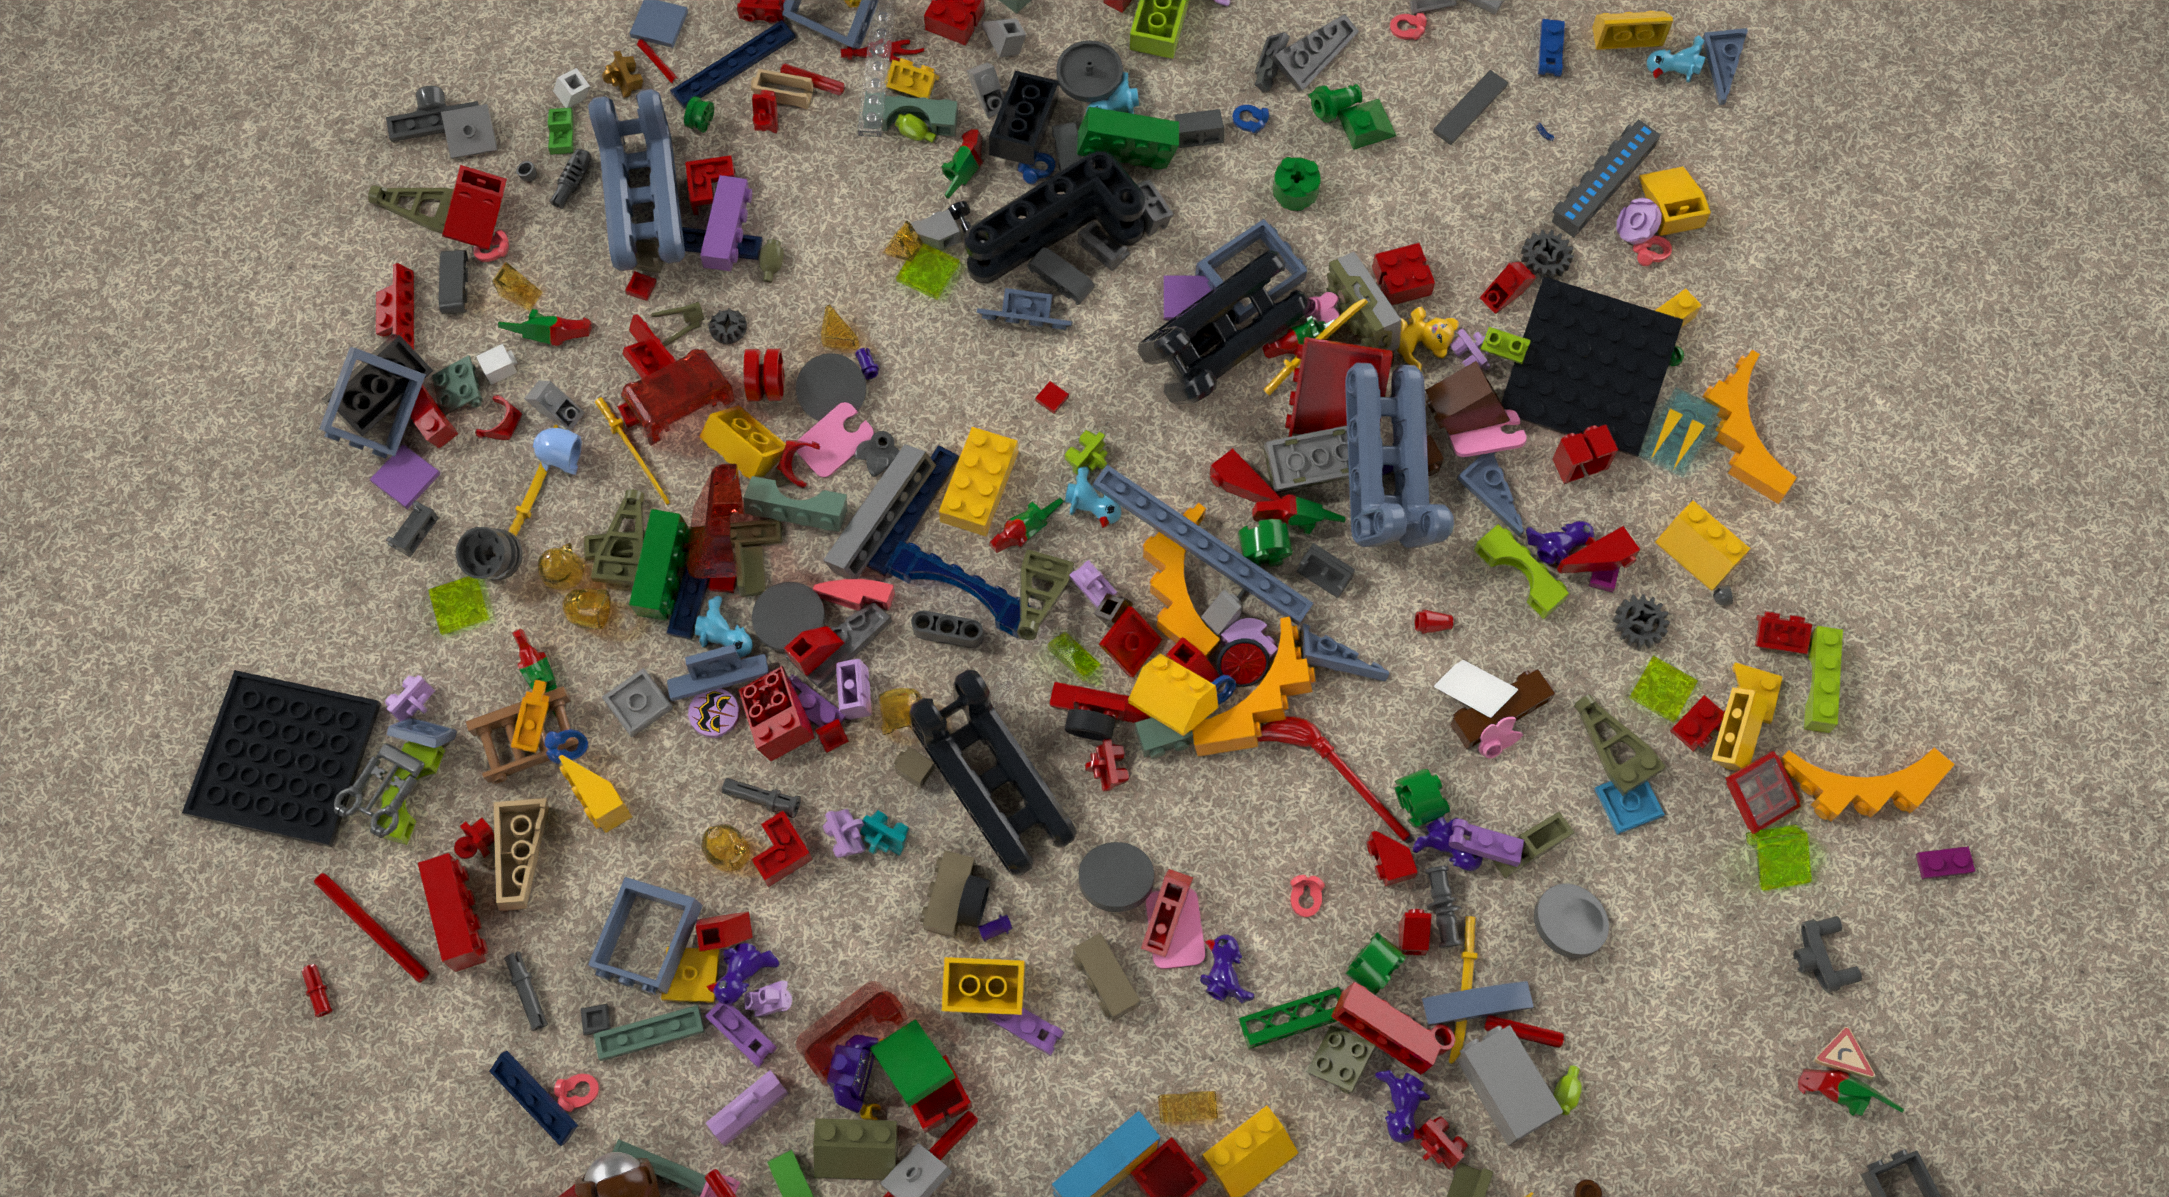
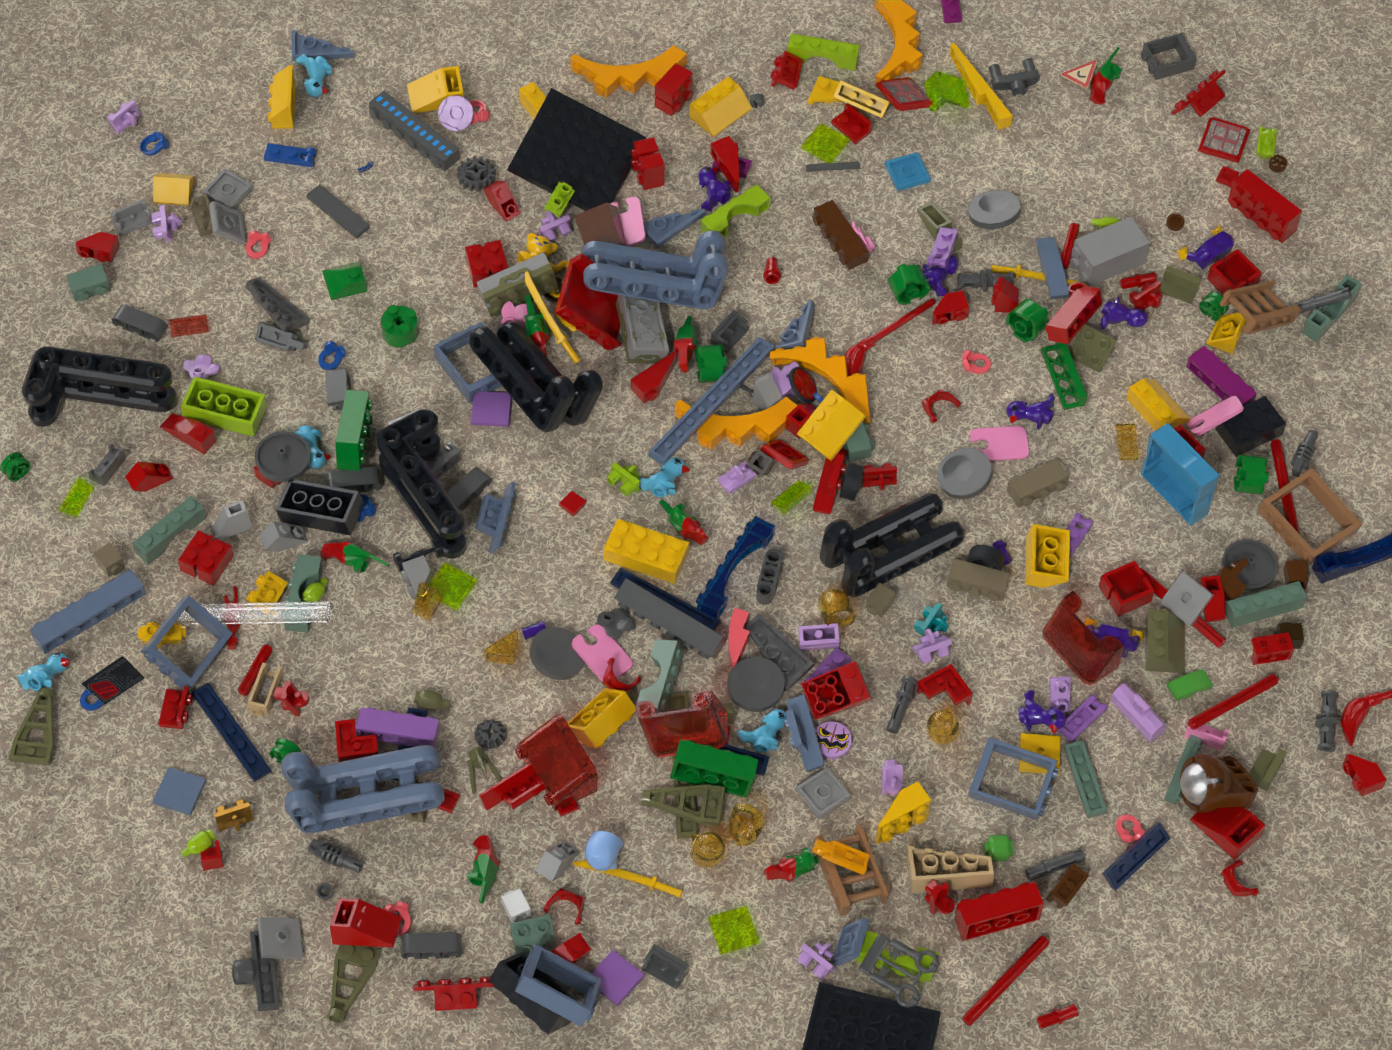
camera: 90 degrees left, 10 degrees down
dark grey wheel [456,527,522,580] -> none
clear yellow slope [492,262,542,311] -> none
blue piece [545,729,588,764] -> none
bright green slope [548,107,573,155] -> none
white brick [553,68,590,108] -> none
dark grey tile [580,1004,611,1036] -> none
yellow sword [595,397,670,505] -> none
red piece [636,39,678,83] -> none
red slope [695,911,753,952] -> none
red wheel [743,348,785,402] -> none
red slope [784,626,844,677] -> none
red tile [815,719,849,753] -> none
green tile [870,1019,955,1107] -> none
olive plate [1017,549,1074,640] -> none
red slope [1141,869,1194,958] -> none
green piece [1308,84,1363,123] -> none
white sticker [1434,660,1518,718] -> none
olive plate [1574,694,1666,796] -> none
dark grey gear [1613,594,1670,649] -> none
clear light blue slope [1639,387,1720,477] -> none
none -> lime plant [180,829,216,858]
none -> red panel [200,840,224,871]
none -> red piece [655,63,693,116]
none -> dark grey bar [806,161,860,172]
none -> lavender hips [881,759,903,796]
none -> red helmet [922,389,961,423]
none -> yellow slope [949,43,1013,130]
none -> bright green head [983,835,1014,862]
none -> reddish brown hinge [1045,863,1089,909]
none -> red axle [1119,272,1157,289]

